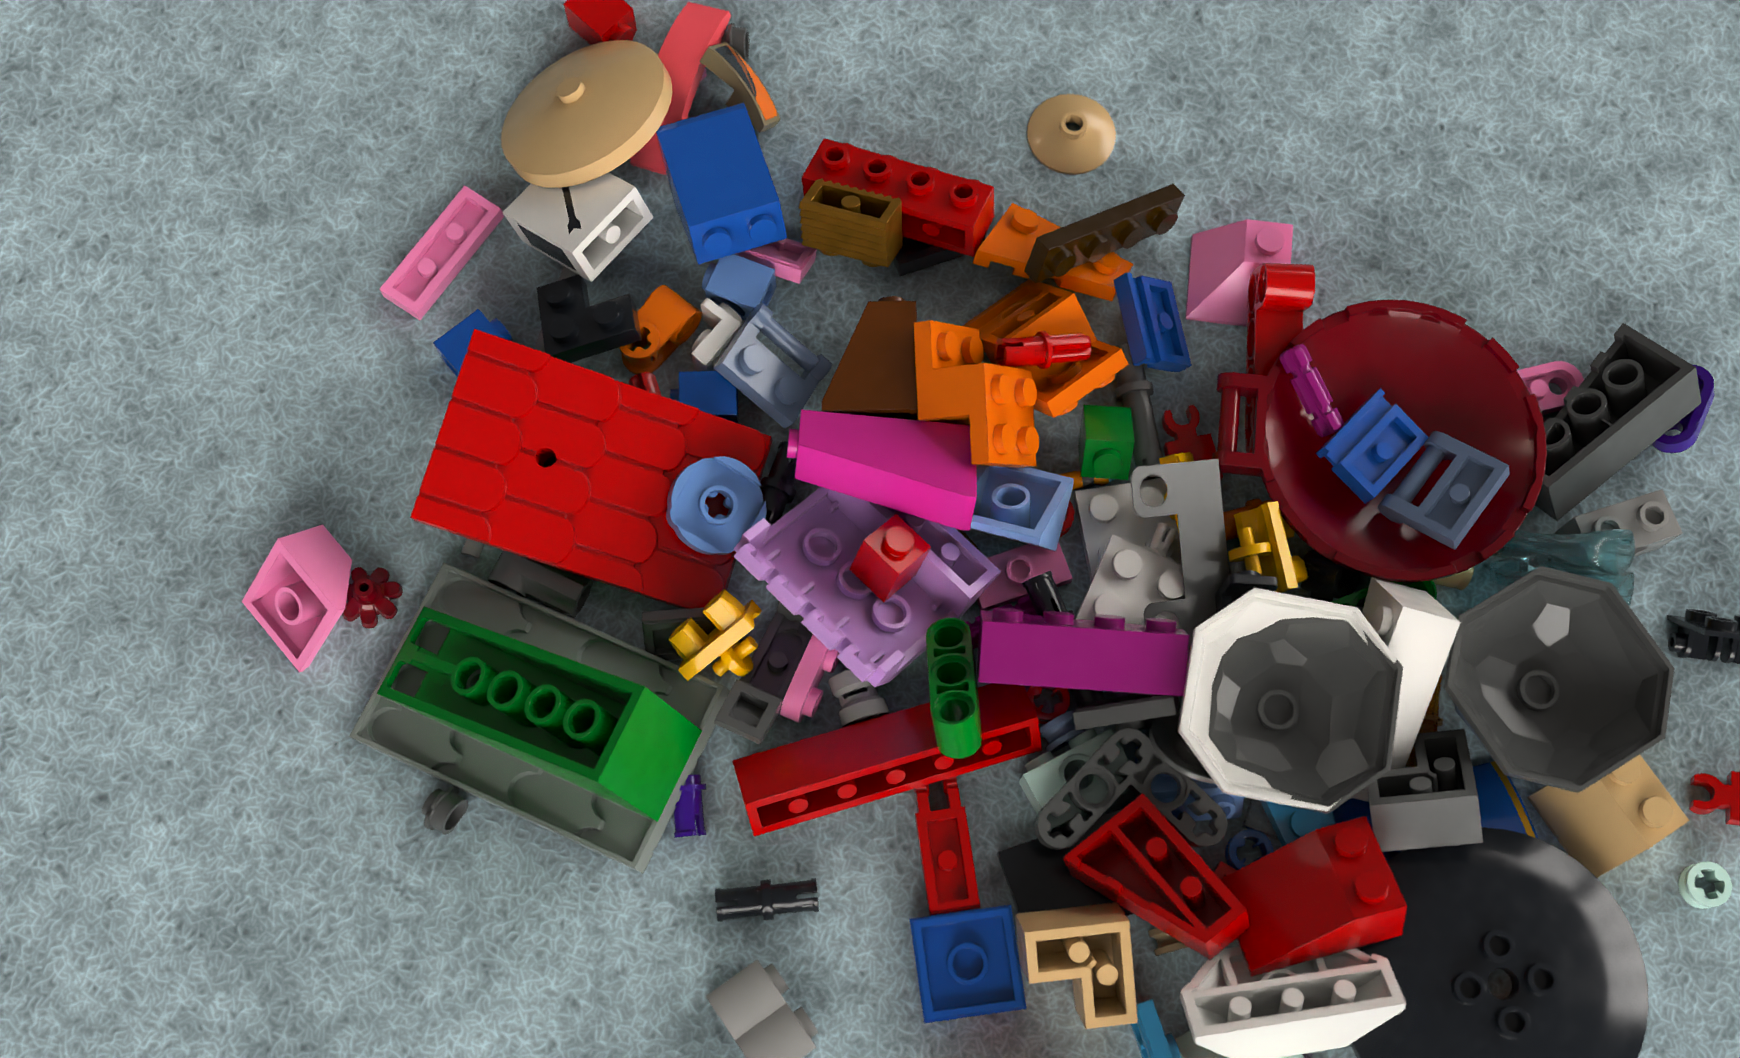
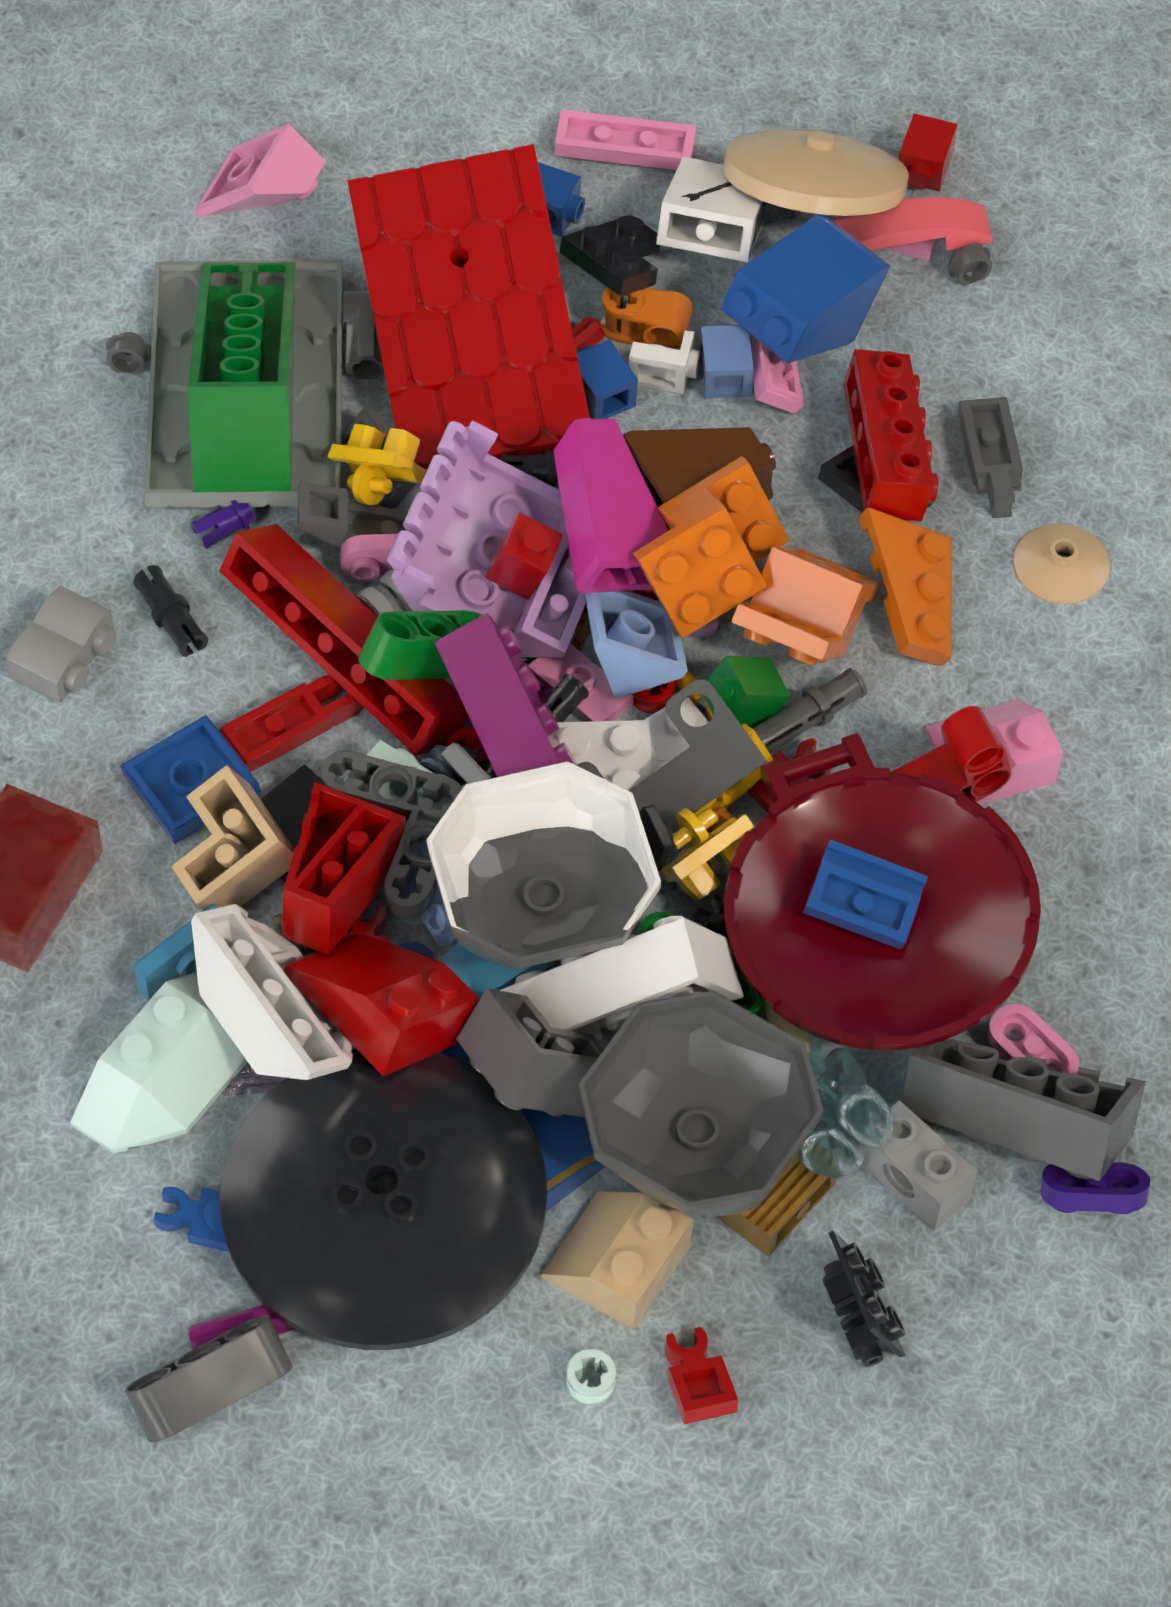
camera: 65 degrees right, 15 degrees down
dark red plant [342,567,403,629] -> none
medium blue plate [666,456,767,555] -> none
dark tan slope [699,42,780,133] -> none
sand blue plate [714,303,832,428] -> none
pearl gold brick [799,178,903,268] -> none
red axle [994,331,1091,369] -> none
dark brown plate [1024,184,1185,283] -> none
blue plate [1113,272,1192,373] -> none
magenta axle [1280,344,1344,437] -> none
sand blue plate [1378,431,1510,550] -> none
none -> dark grey hinge [958,397,1023,518]

